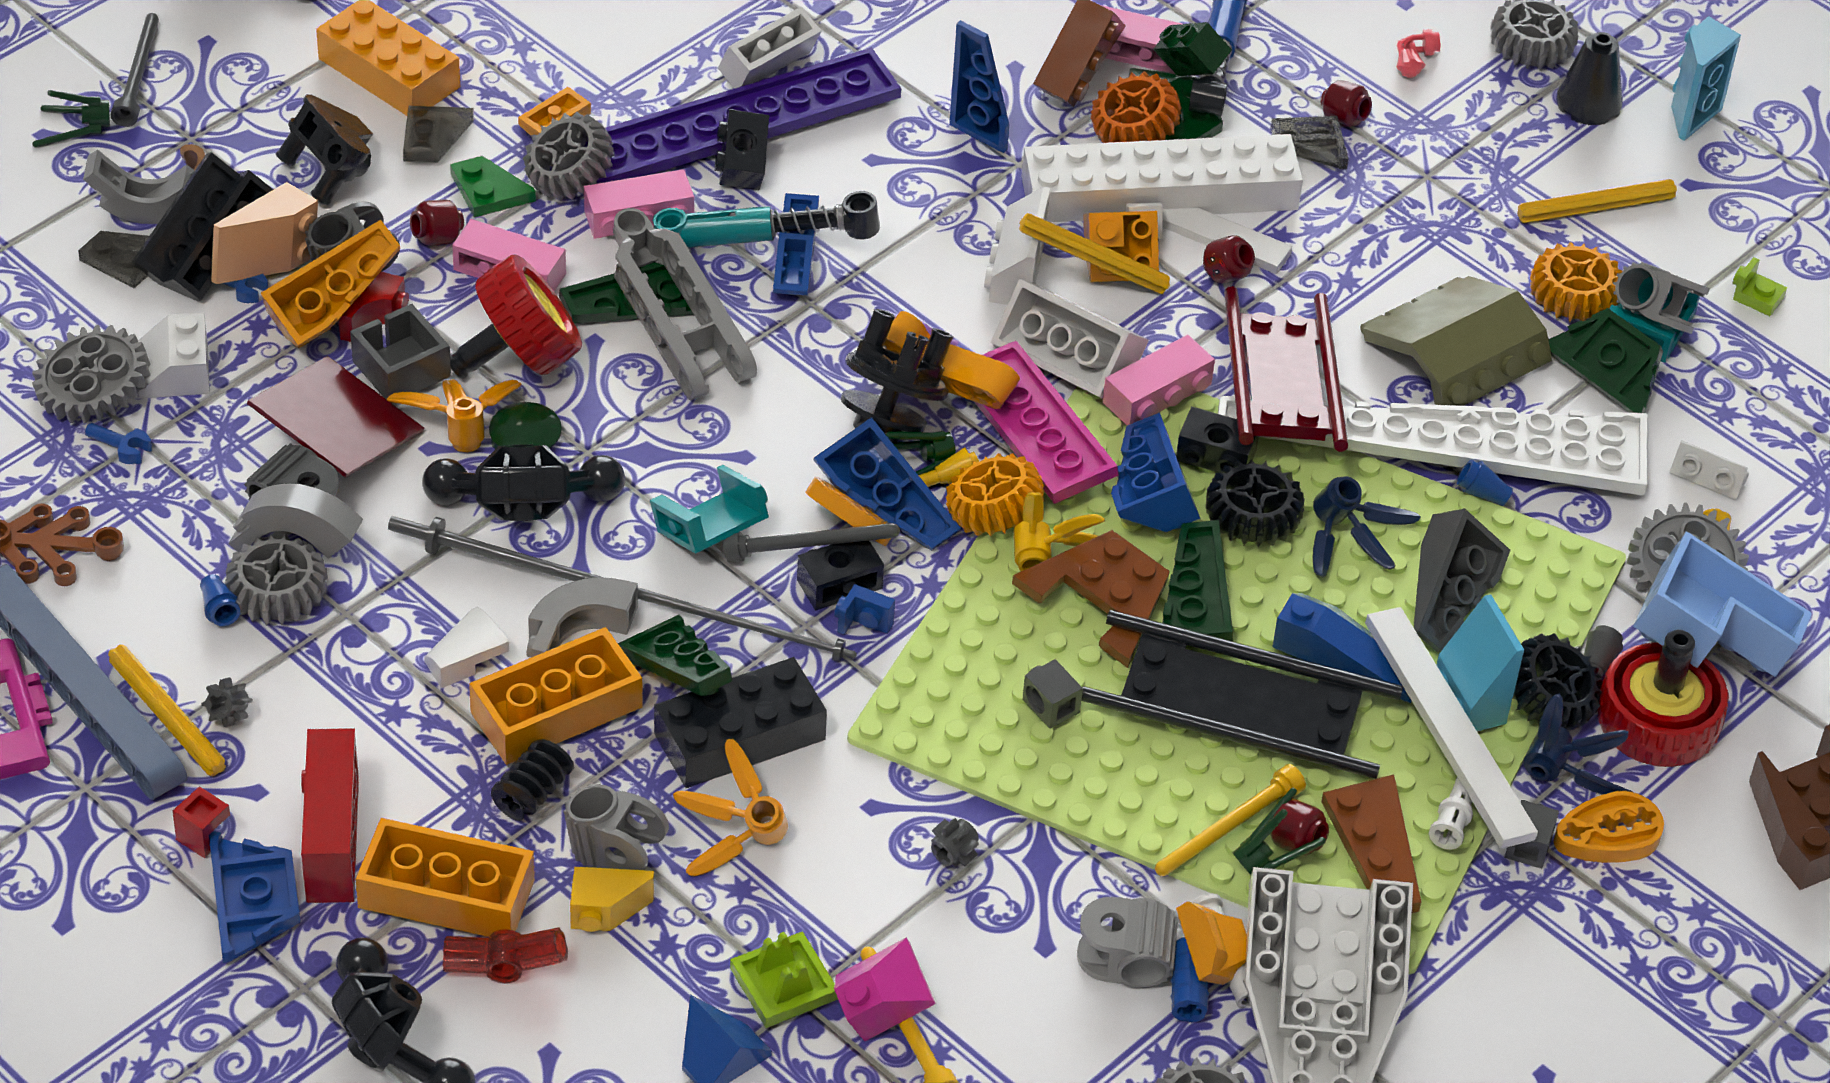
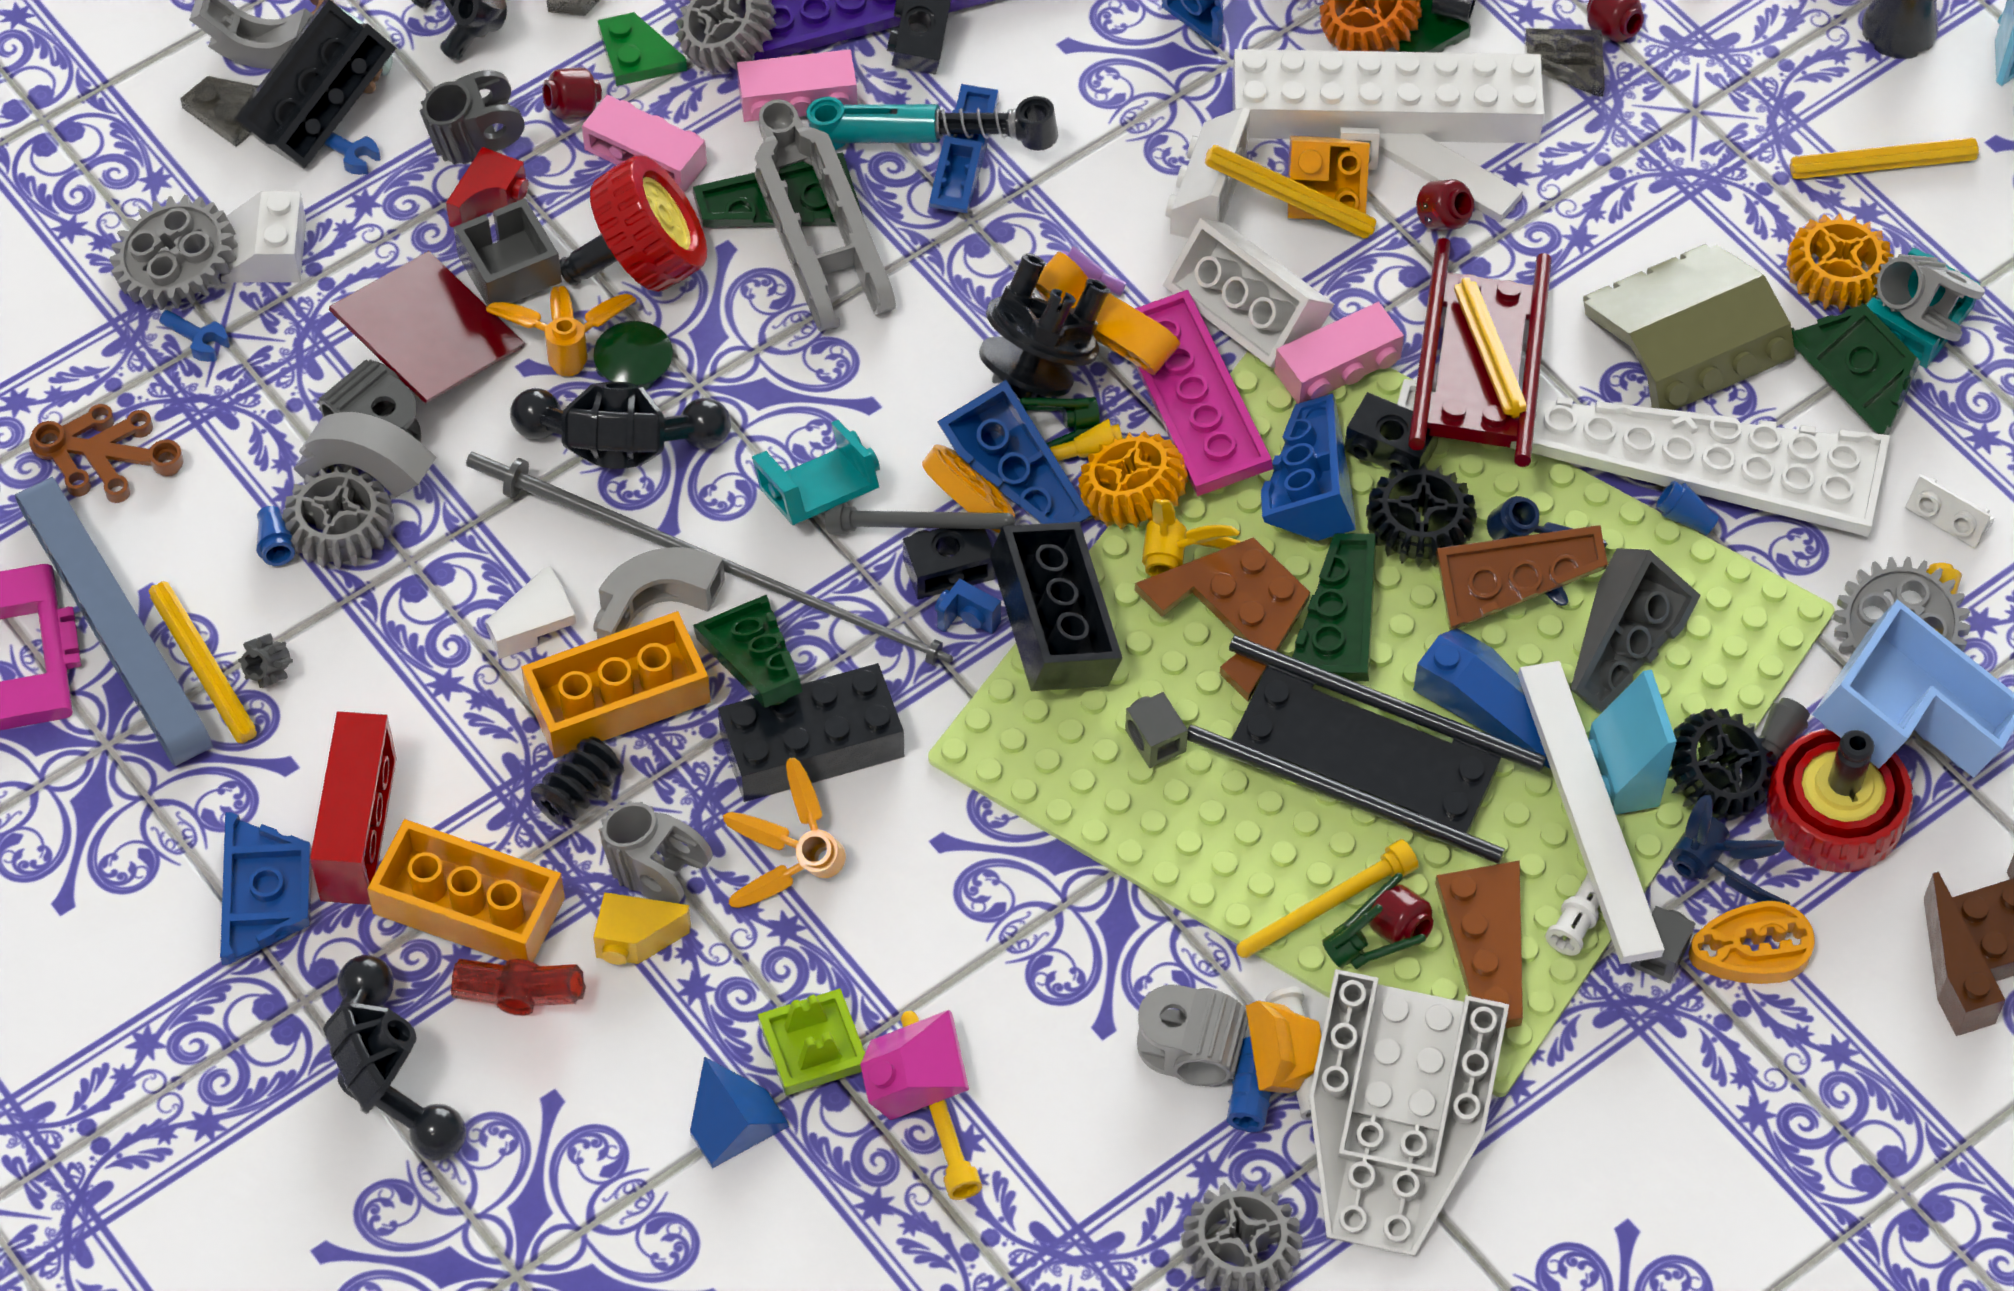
camera: 10 degrees right, 10 degrees up
red panel [172,786,230,858] -> none
light nougat slope [211,182,318,284] -> none
light orange wedge [261,220,401,348] -> none
dark grey gear [931,818,979,867] -> none
none -> black brick [990,522,1123,691]
none -> dark orange wing [1436,525,1608,631]
none -> yellow axle [1454,278,1527,418]

